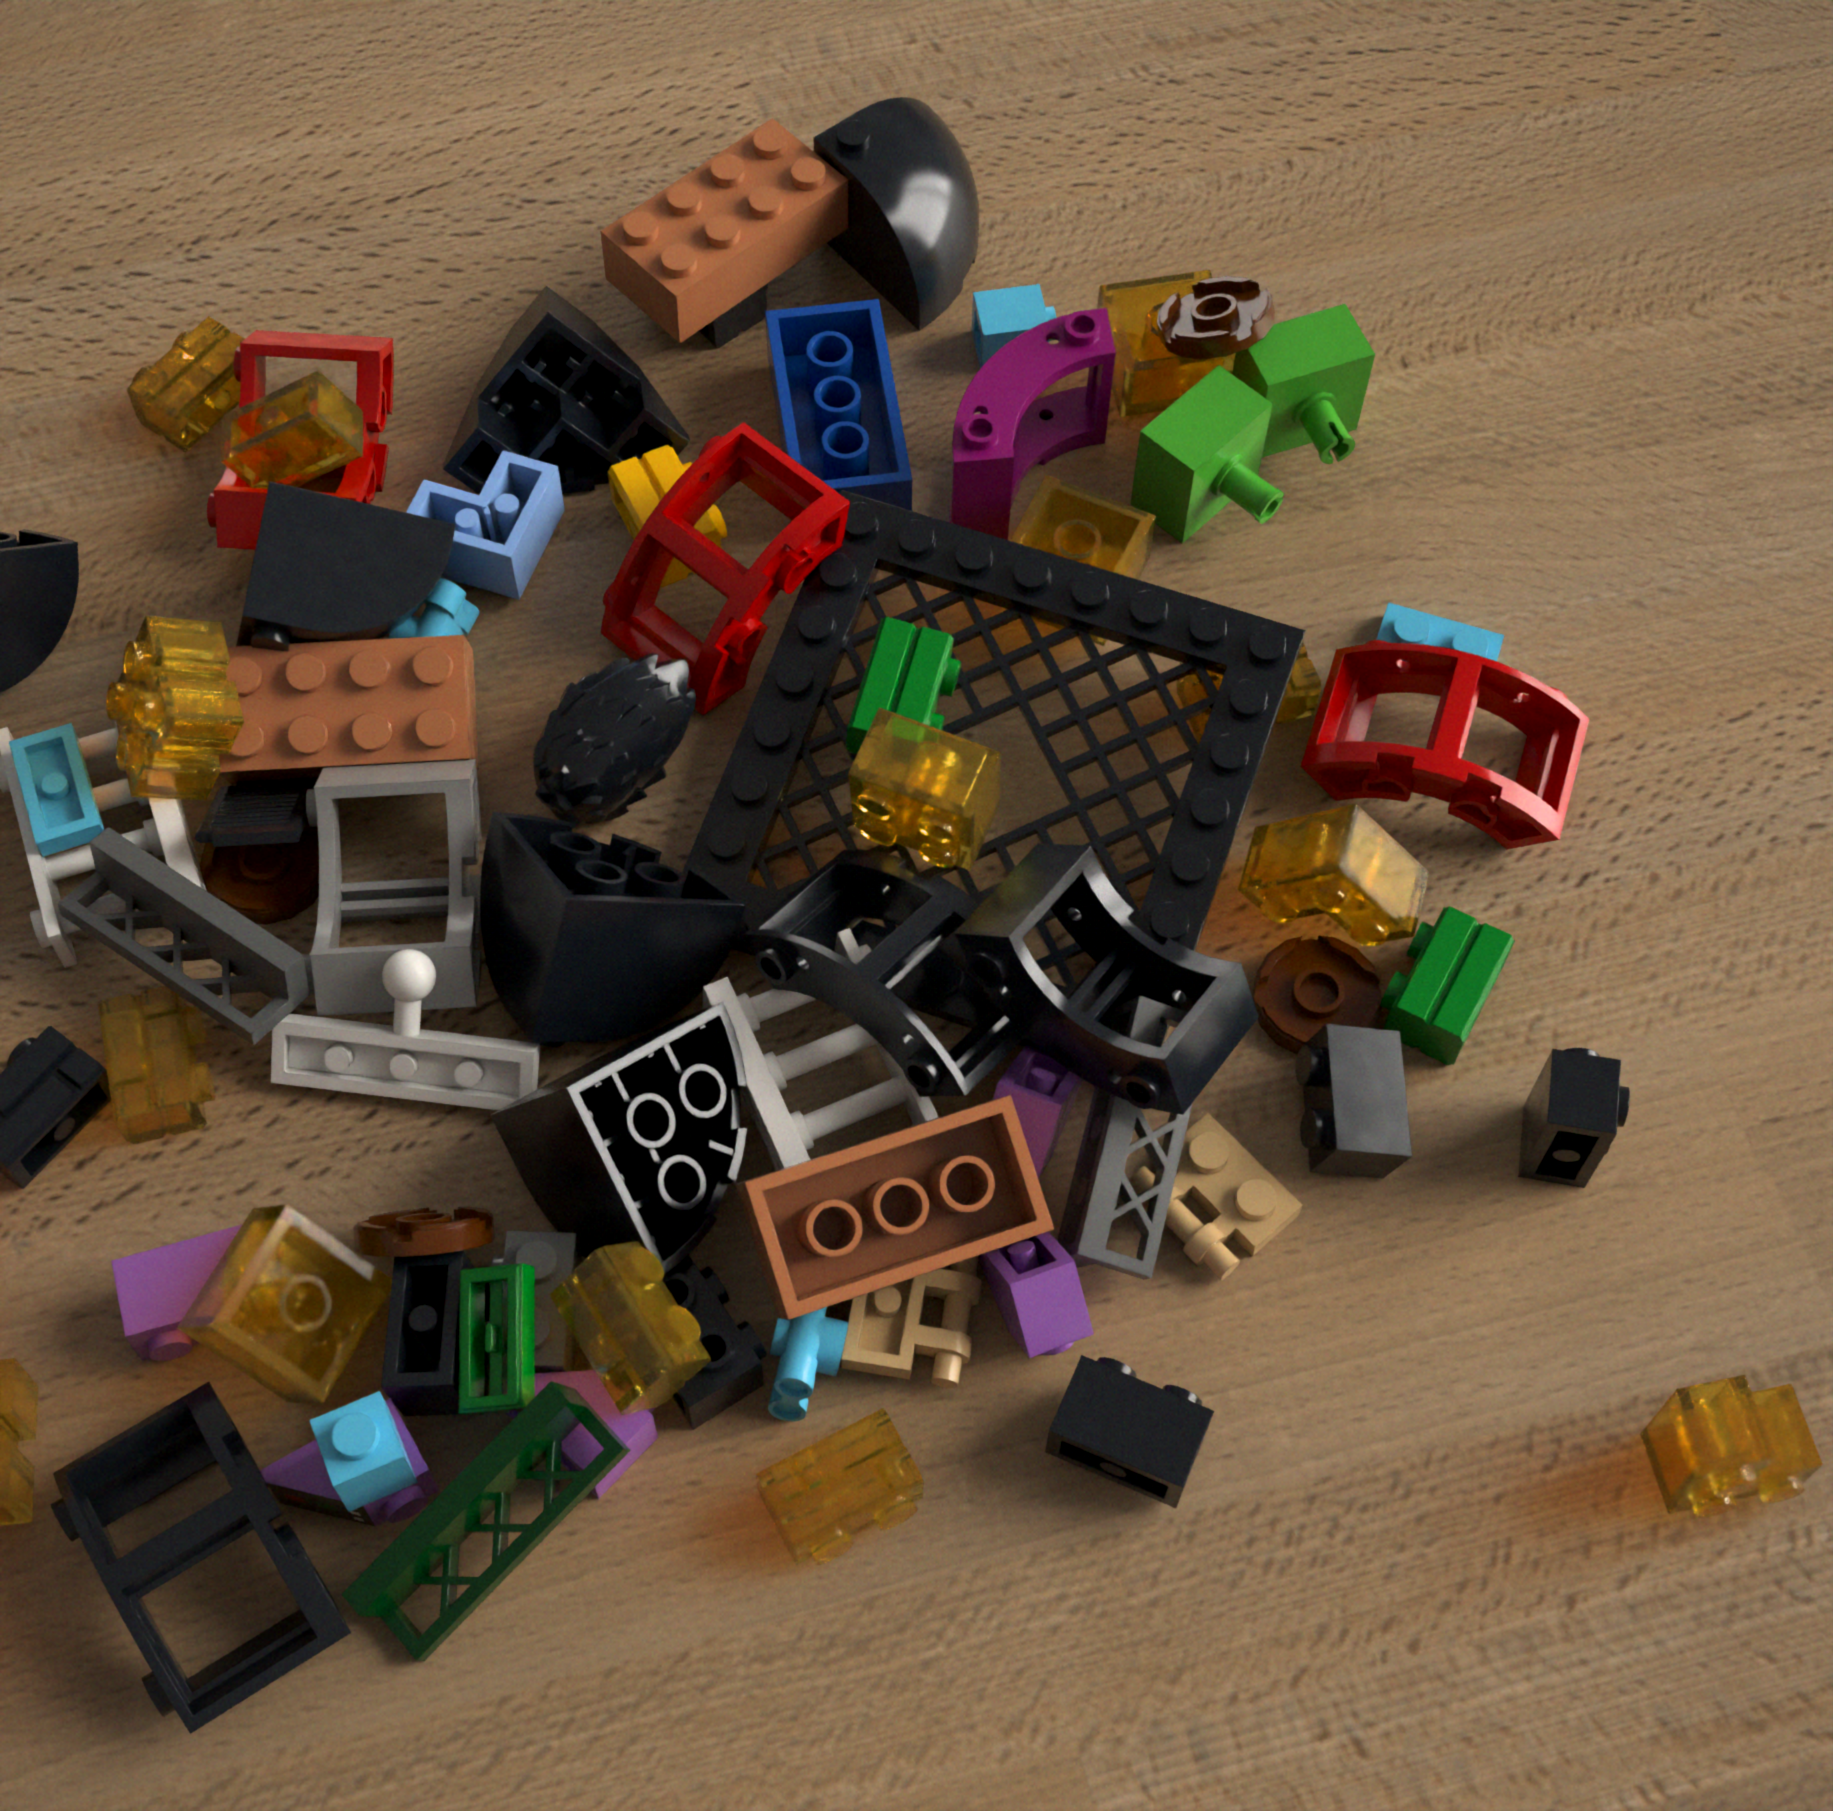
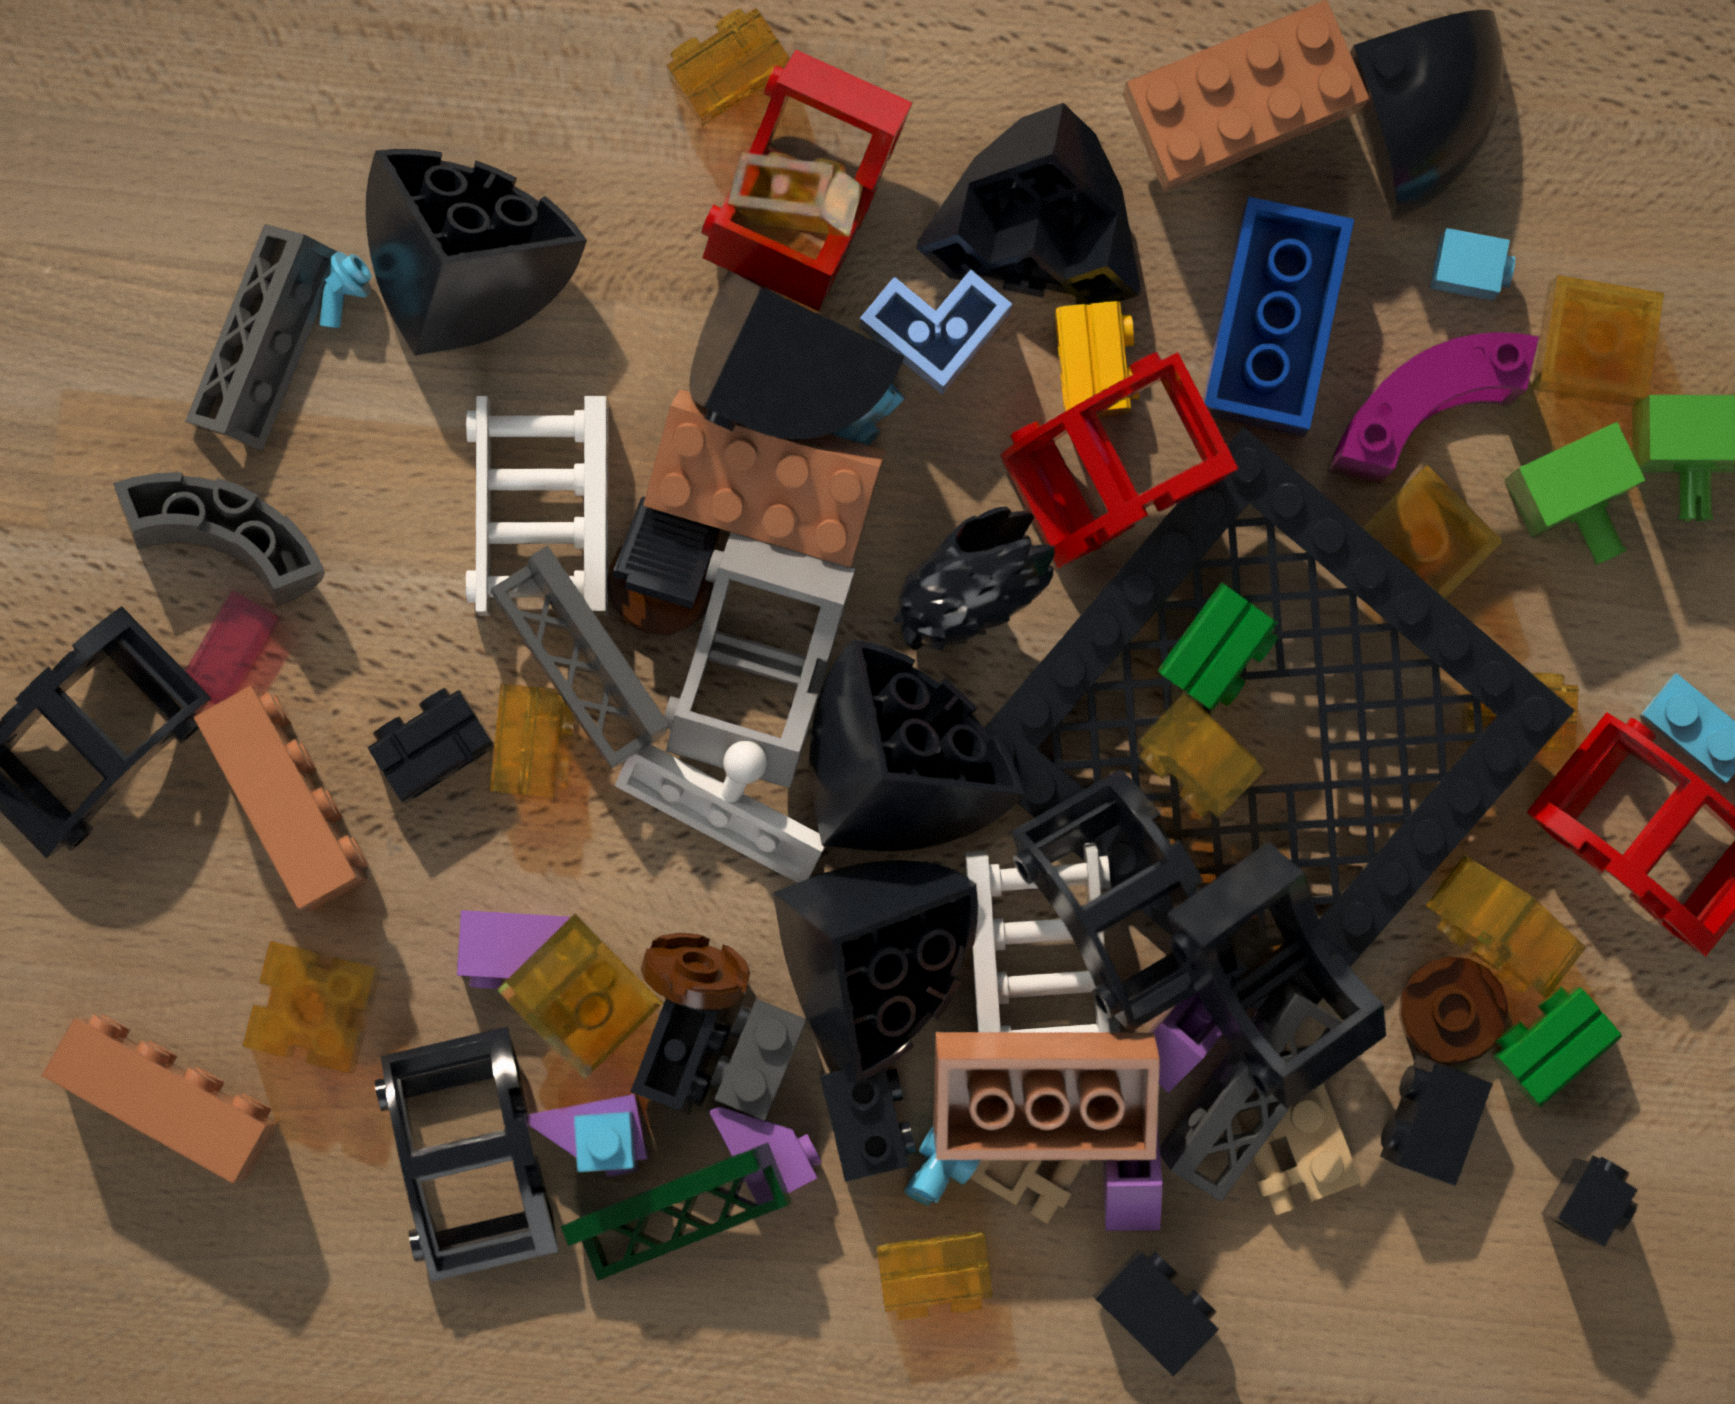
camera: 20 degrees right, 25 degrees up
medium azure plate [9,723,104,857] -> none
clear yellow brick [106,616,244,800] -> none
green tile [459,1263,535,1416] -> none
clear yellow brick [549,1241,711,1415] -> none
reddish brown tile [1157,276,1275,360] -> none

